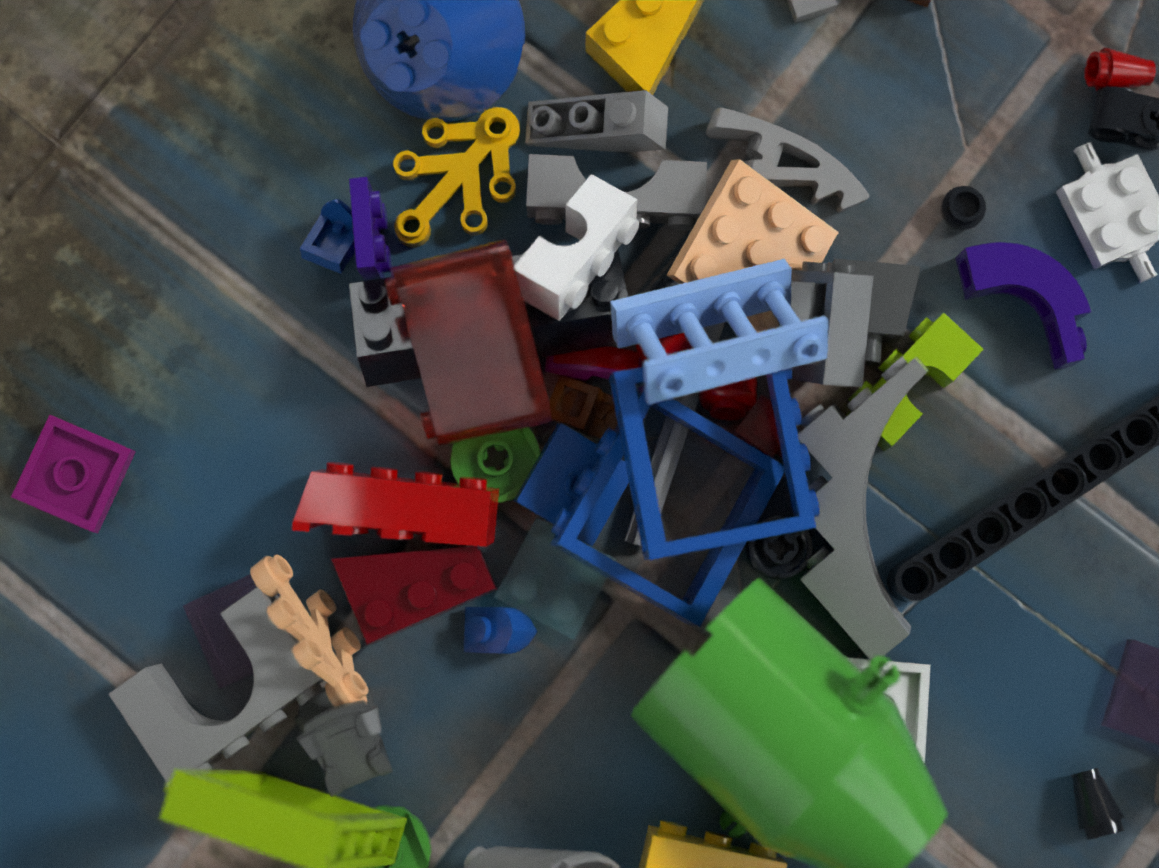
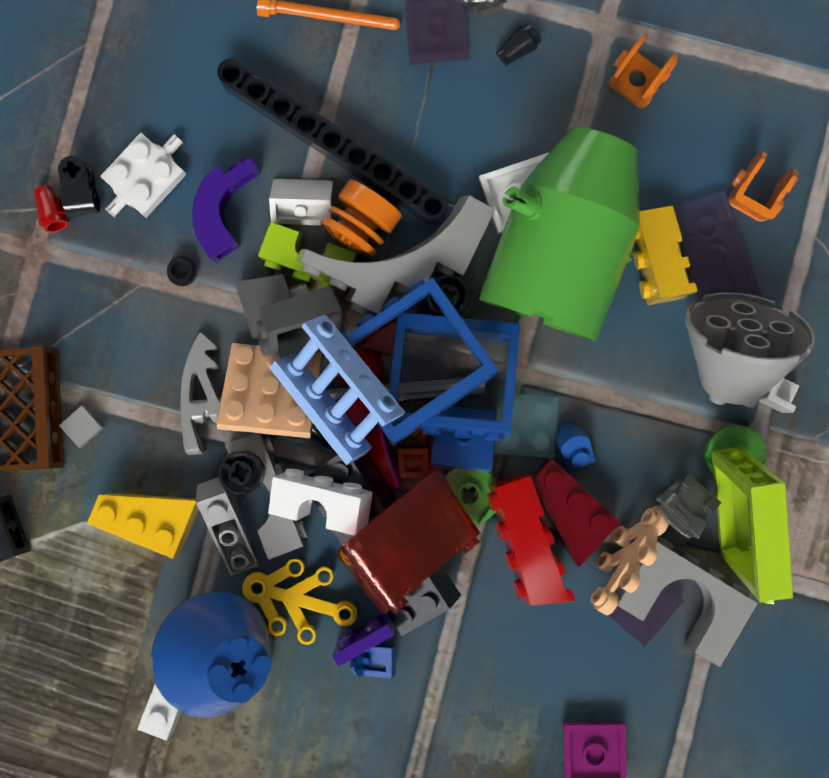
camera: 110 degrees left, 5 degrees up
none -> black wheel [218,450,265,495]
none -> white panel [269,179,333,225]
none -> orange wheel [320,179,402,259]

